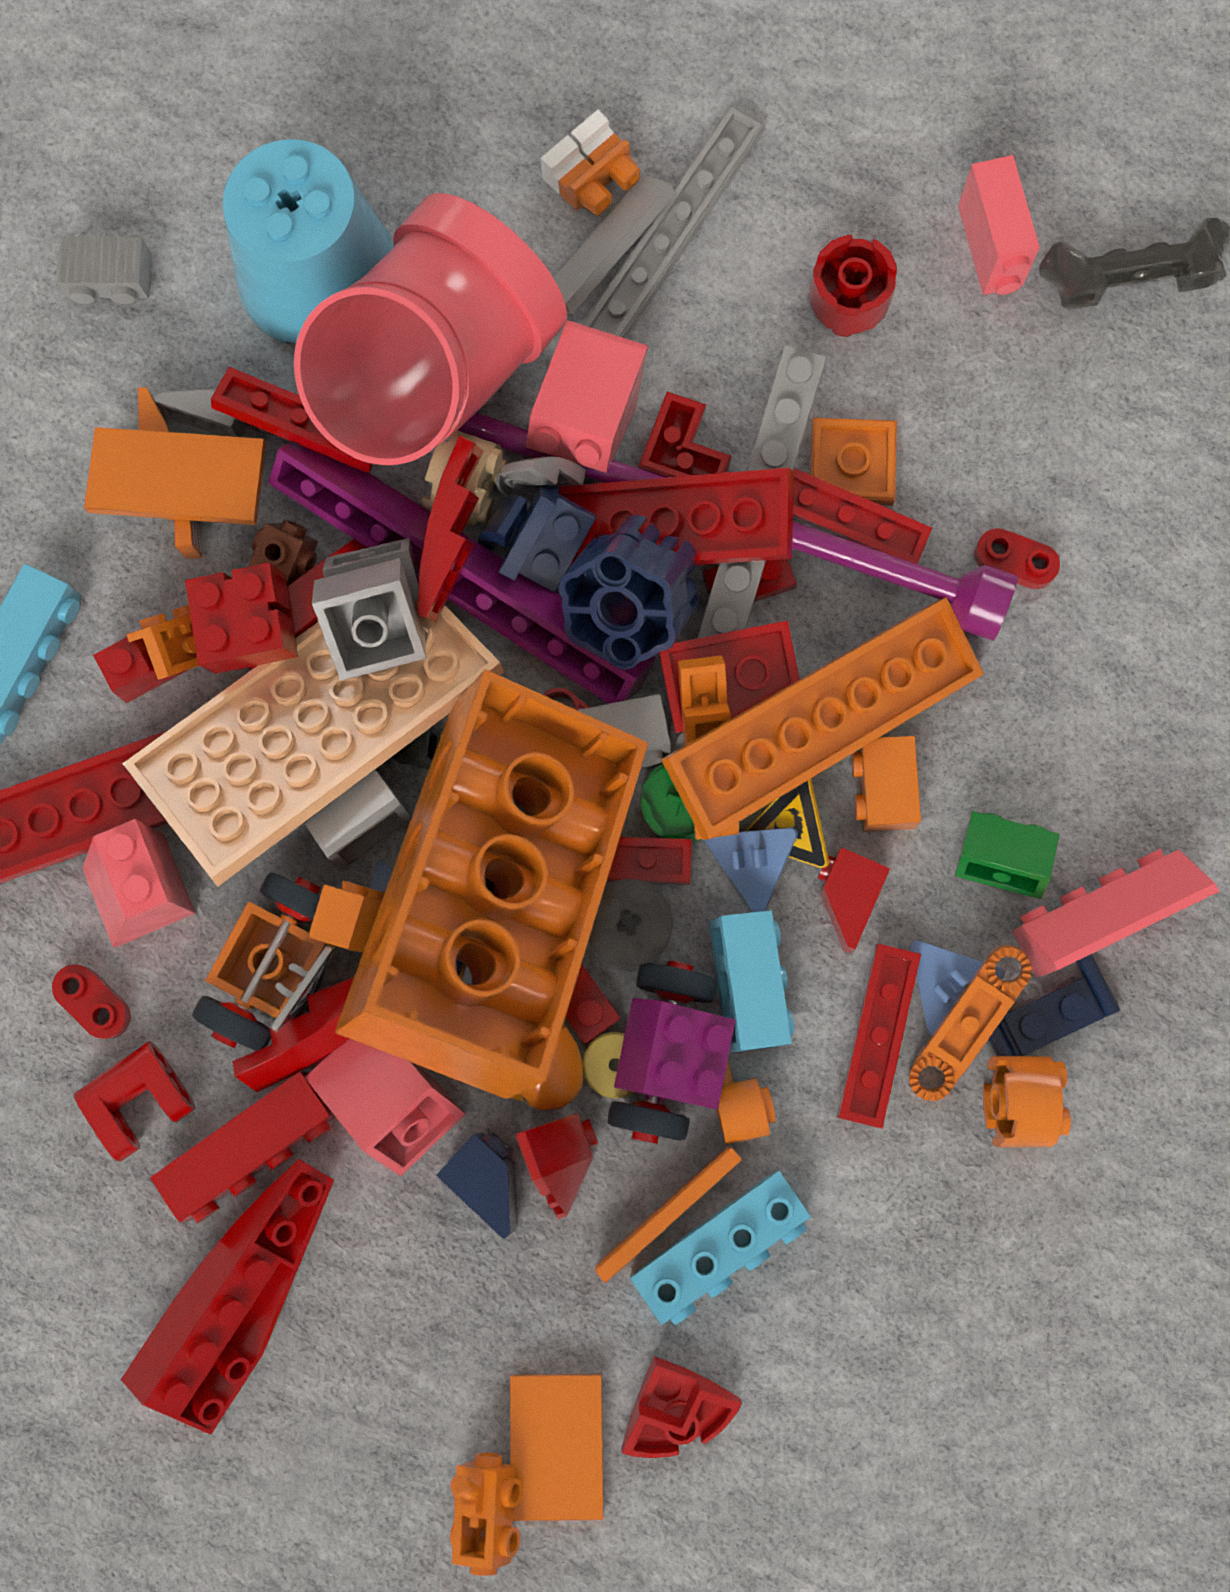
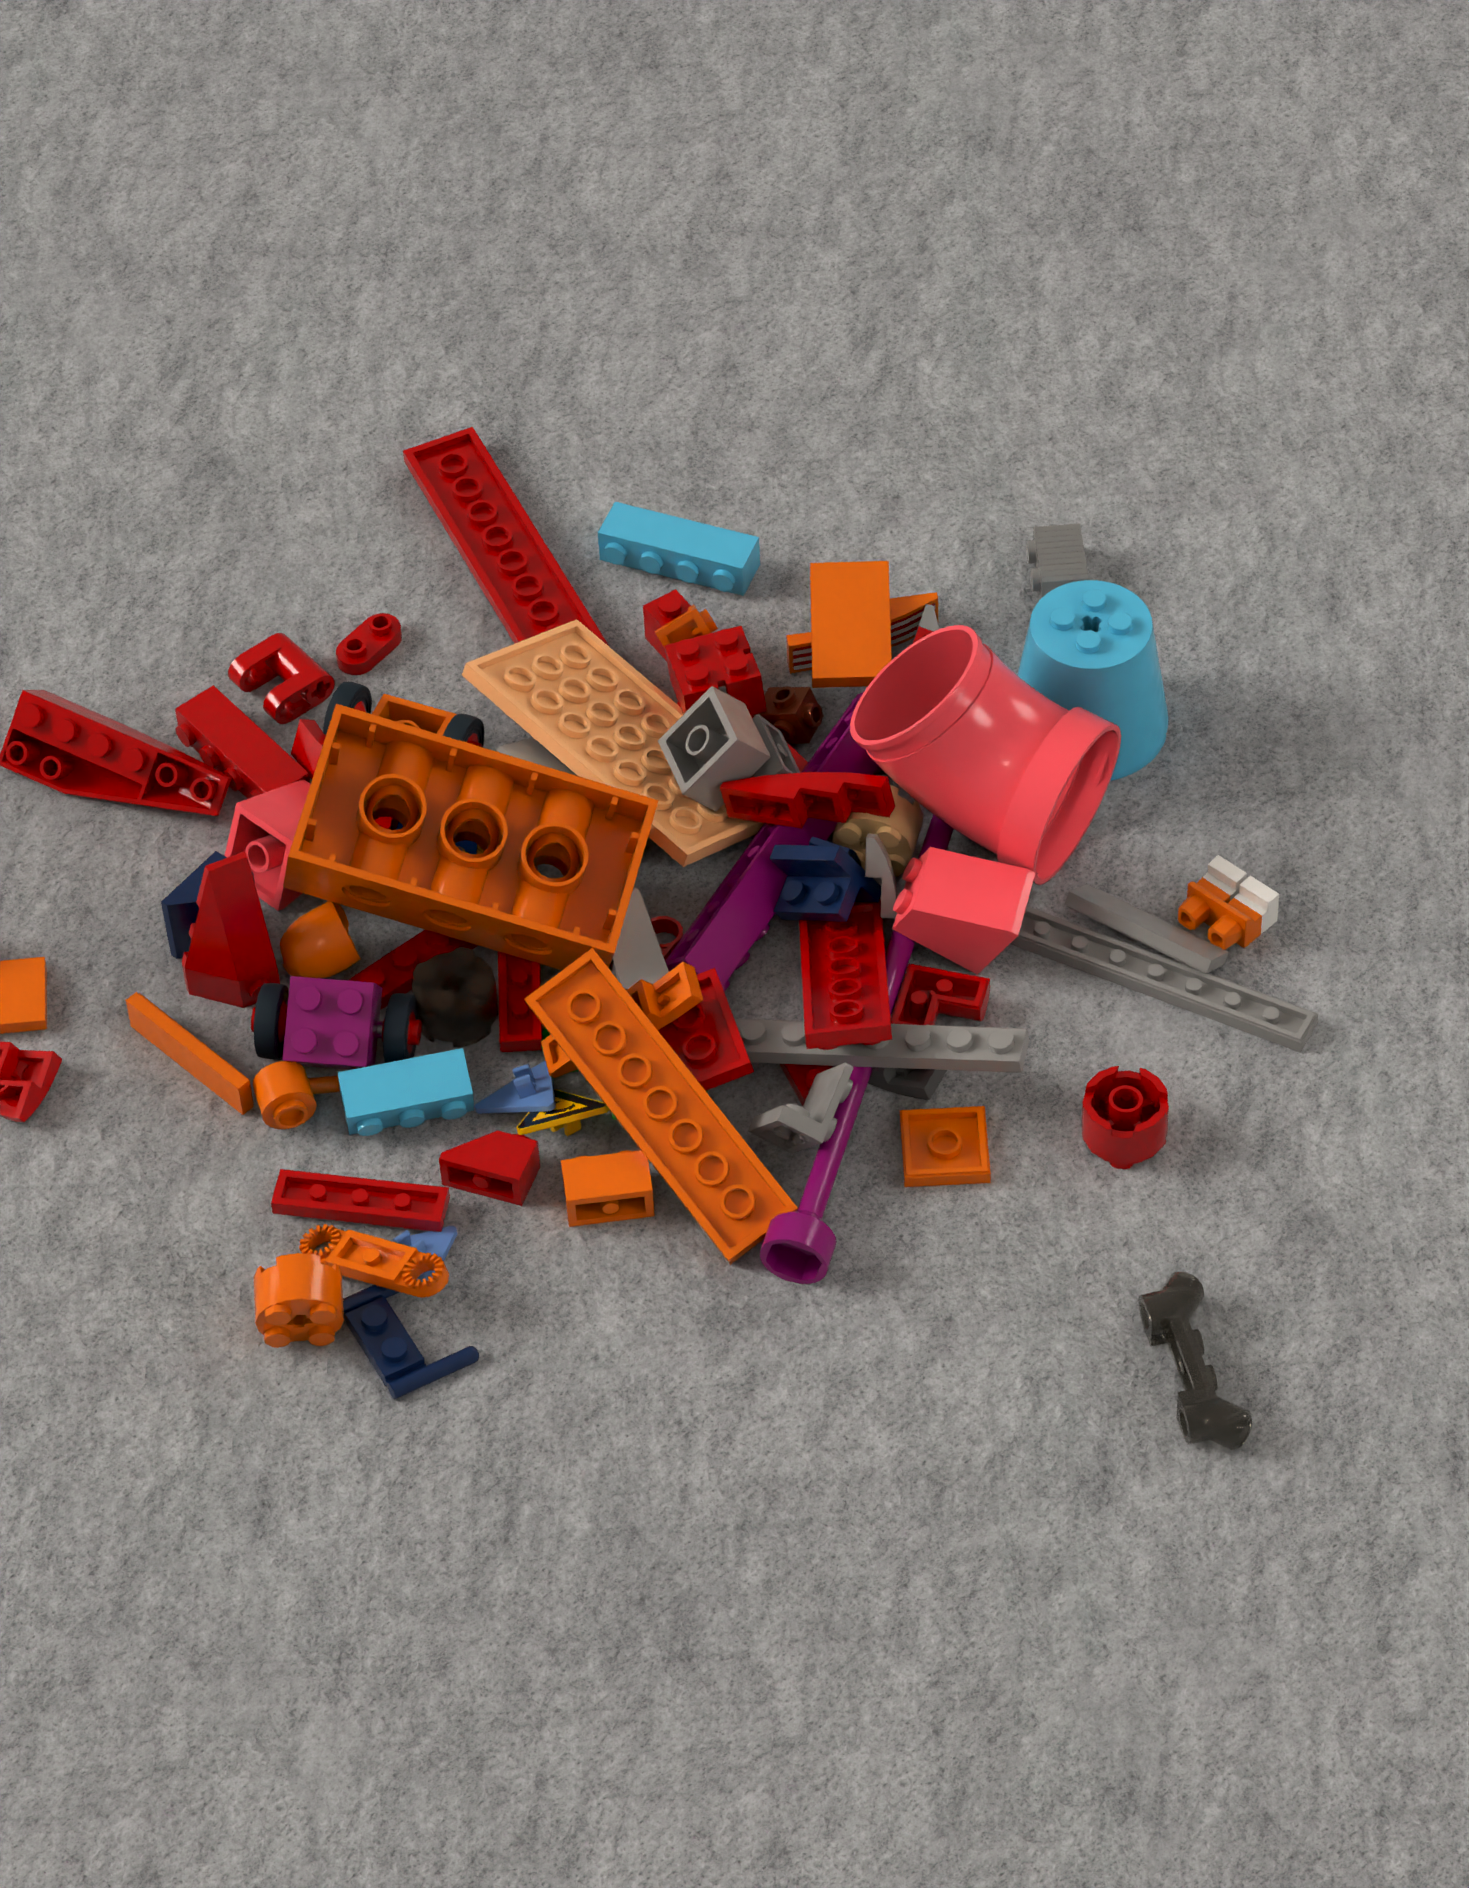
camera: 80 degrees right, 30 degrees down
coral slope [82,819,195,948] -> none
dark blue piece [559,515,700,669] -> none
medium azure brick [630,1170,811,1325] -> none
red plate [793,468,932,564] -> none
green brick [954,811,1060,899] -> none
coral brick [958,155,1040,295] -> none
red plate [974,528,1060,589] -> none
coral slope [1012,849,1220,978] -> none
none -> light grey bracket [748,1063,853,1154]

